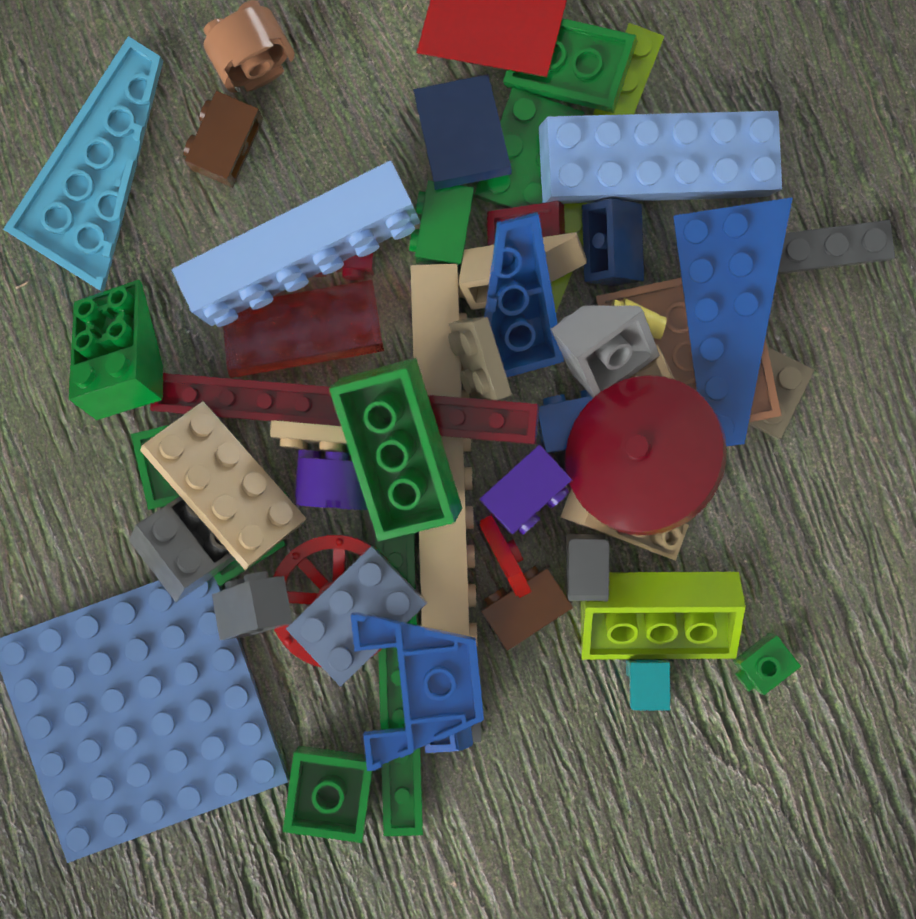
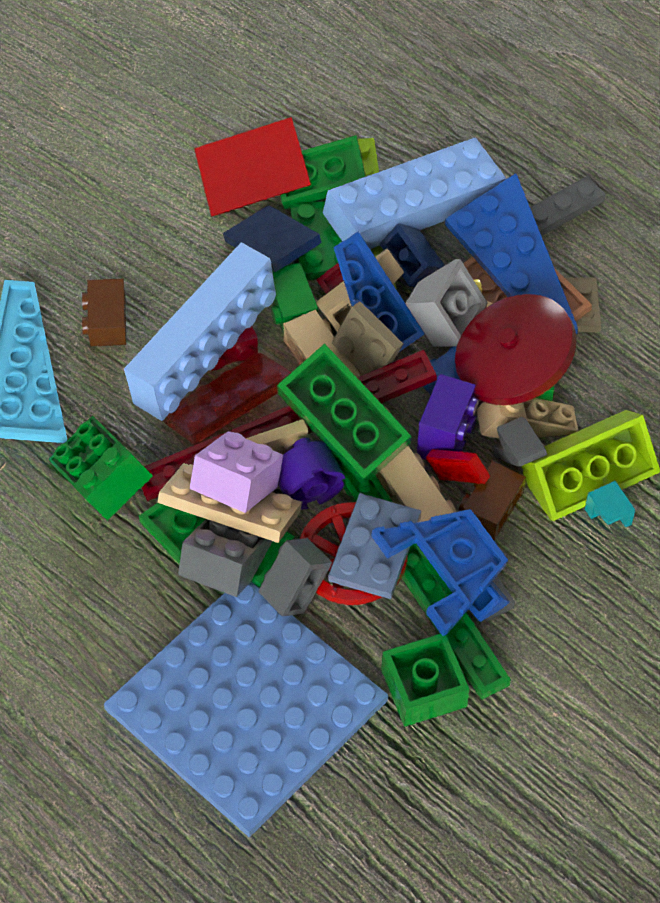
camera: 30 degrees left, 30 degrees down
nougat brick [203,0,295,93] -> none
none -> lavender brick [190,431,283,513]

